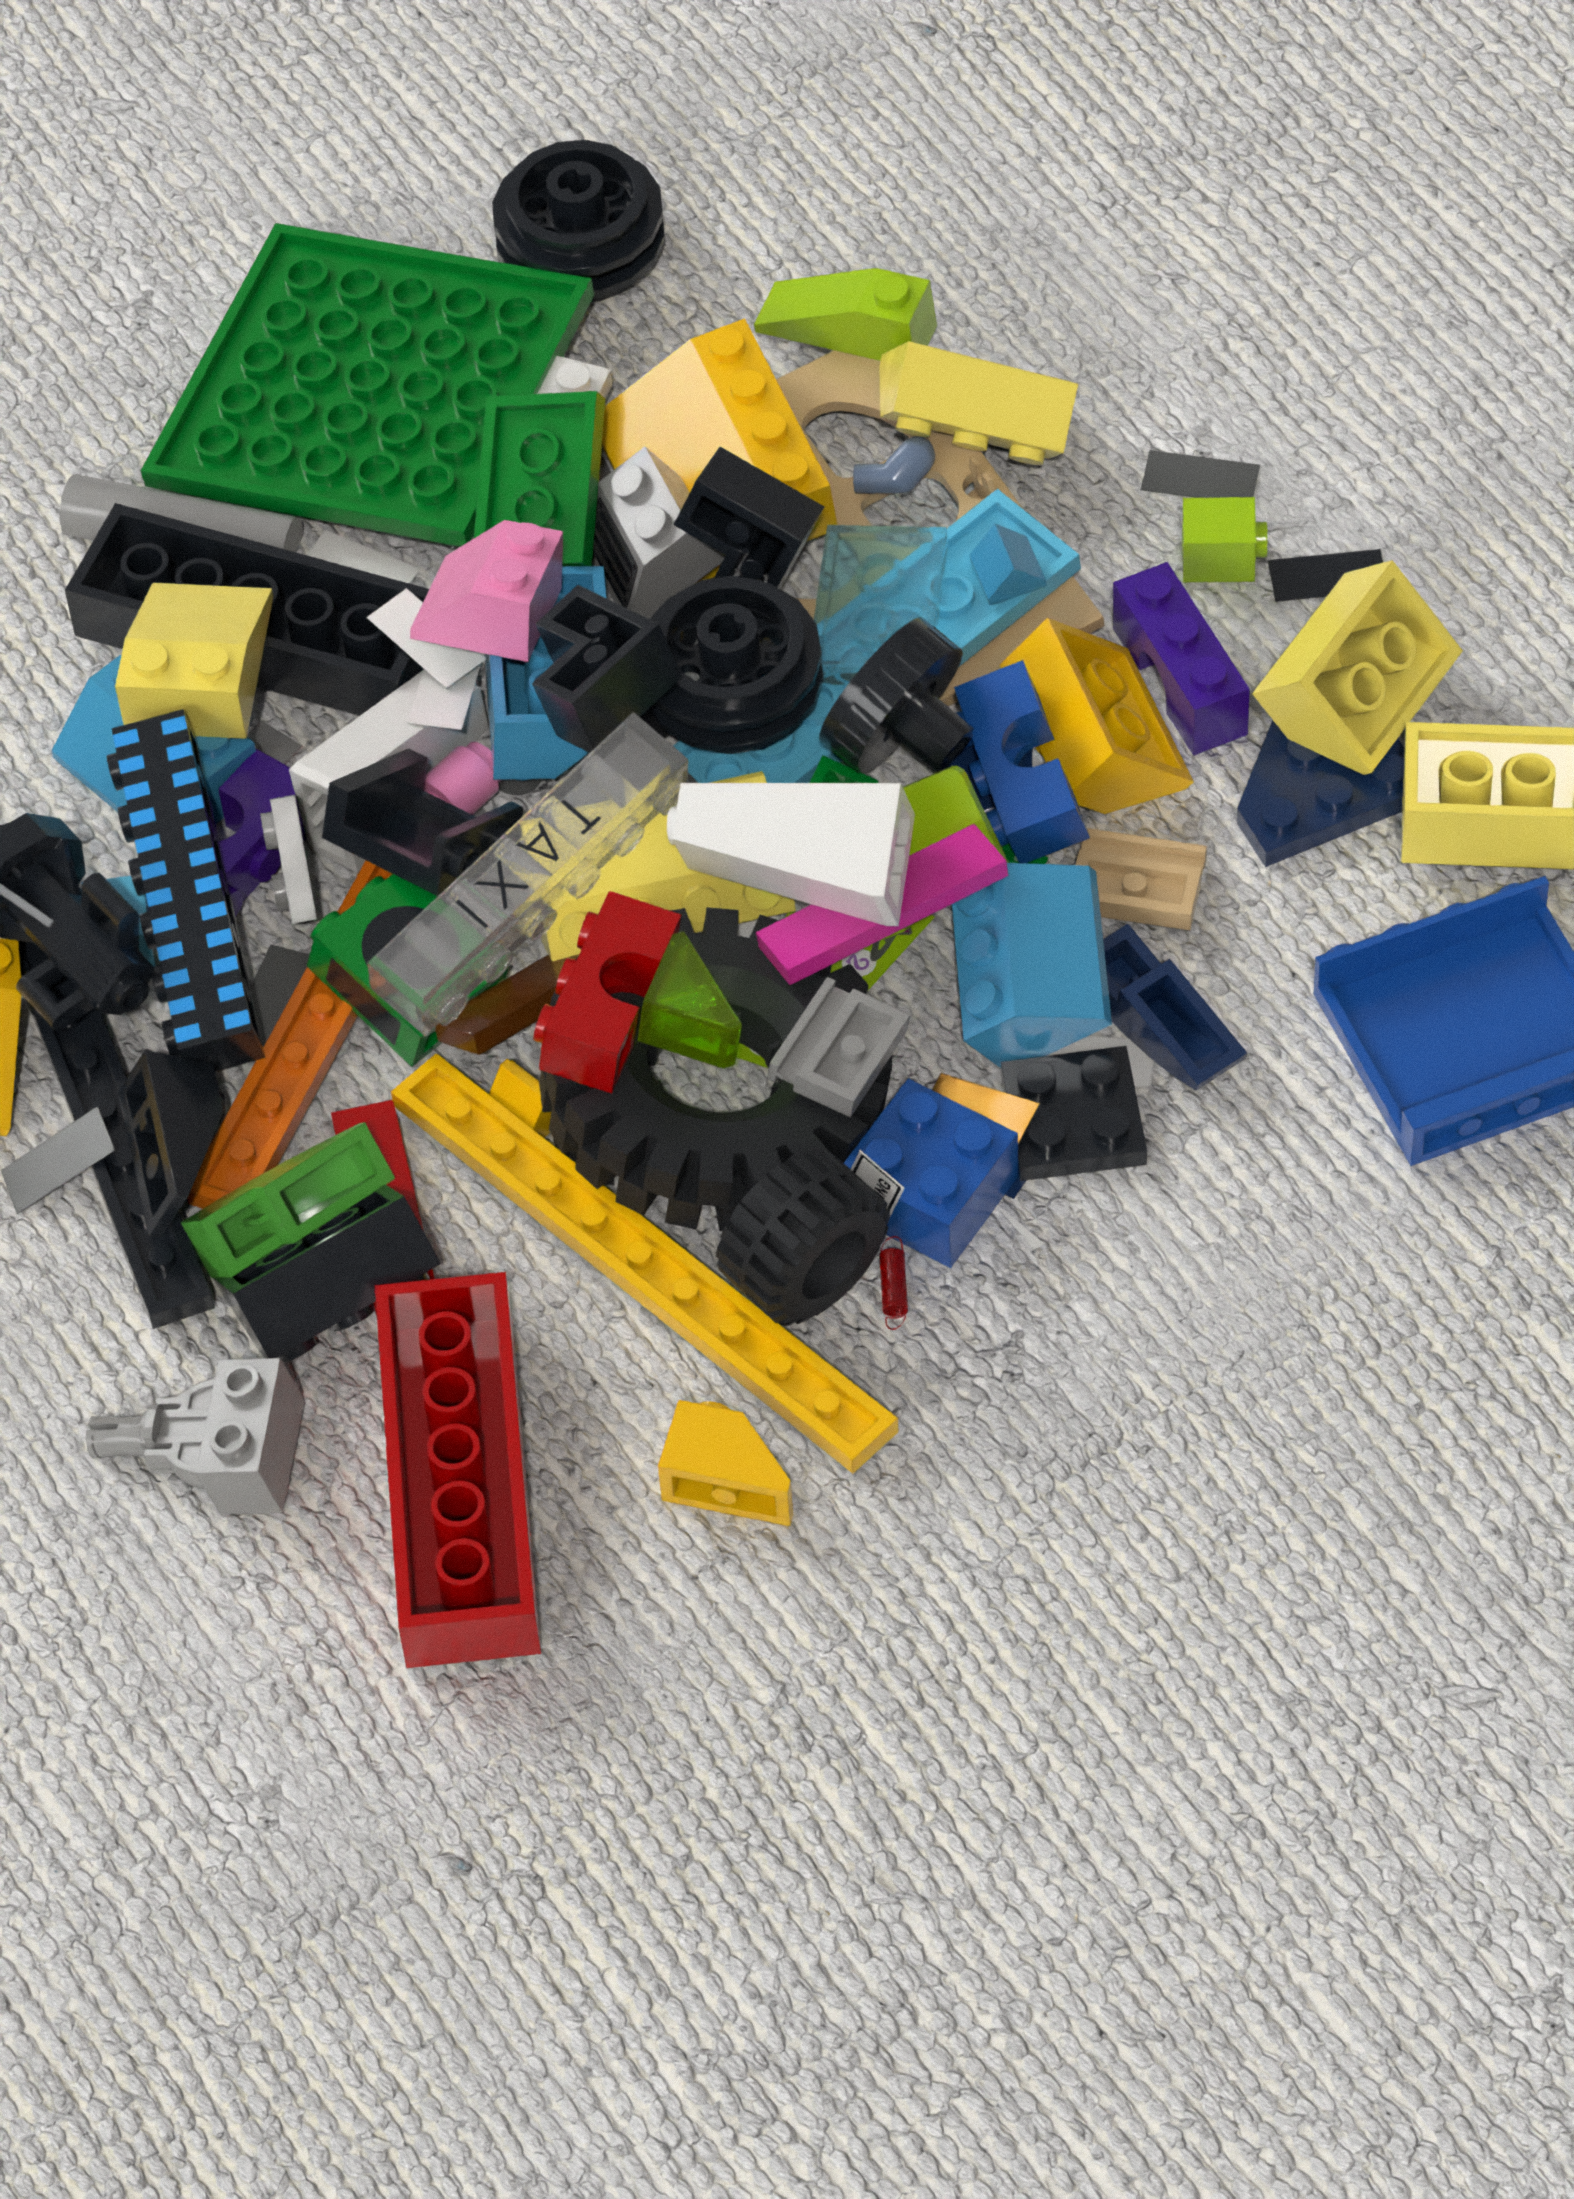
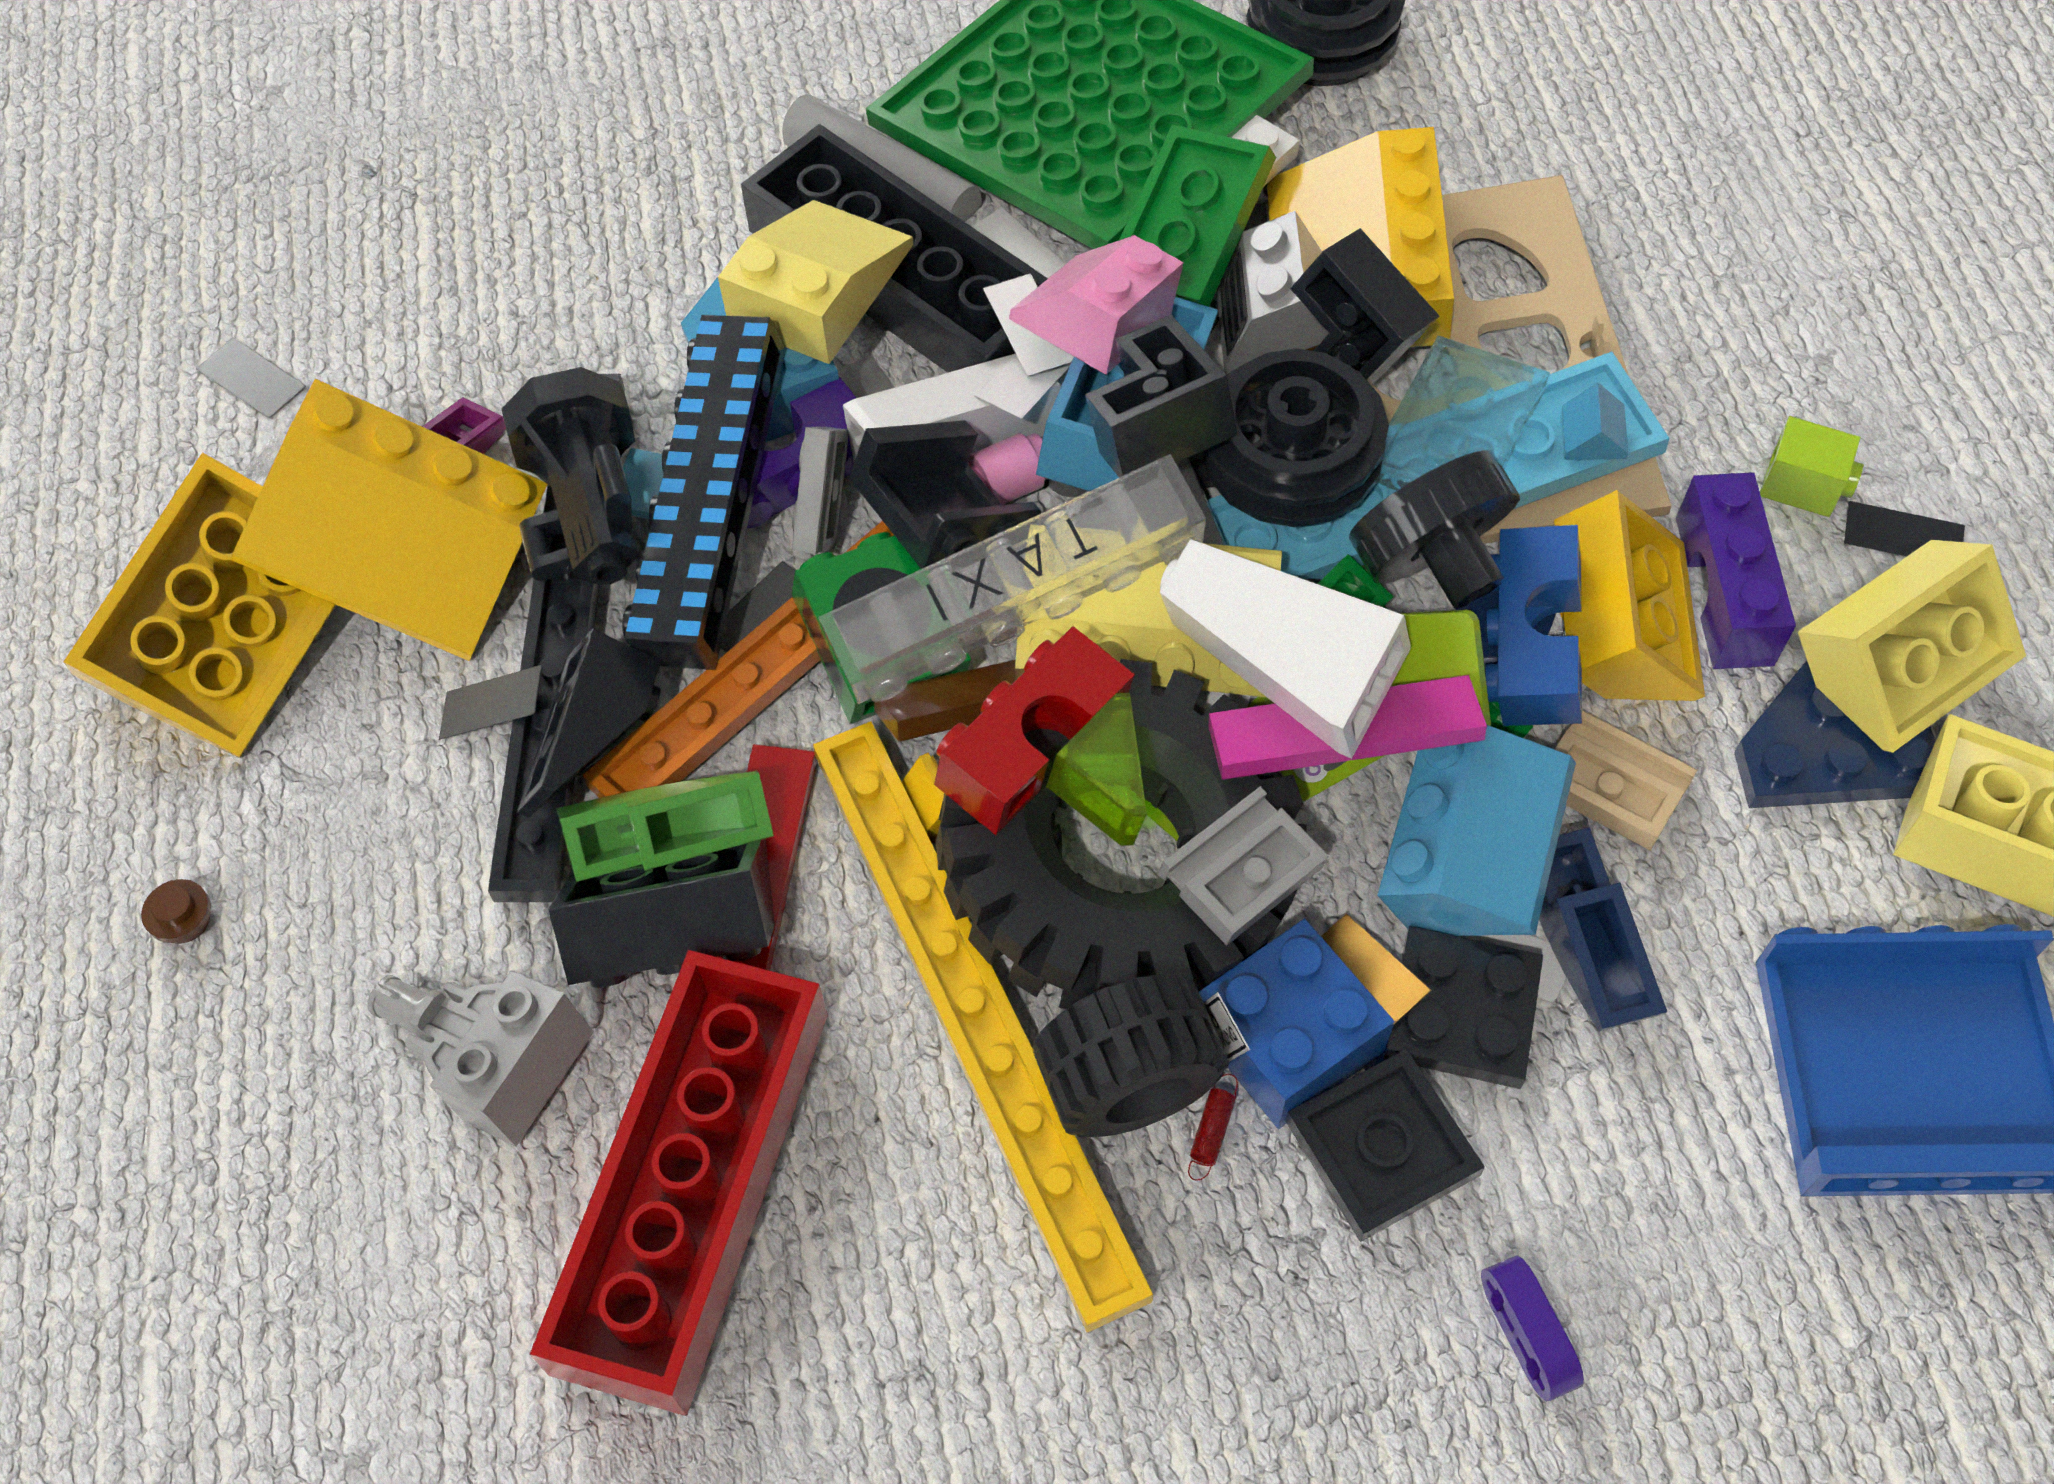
camera: 20 degrees right, 5 degrees up
yellow slope [658,1400,793,1526] -> none
lime slope [754,268,937,361] -> none
sand blue arm [853,436,935,494] -> none
light yellow slope [879,341,1078,465] -> none
dark grey sticker [1141,450,1260,498] -> none
none -> black plate [1285,1049,1485,1242]
none -> dark purple beam [1481,1255,1584,1402]

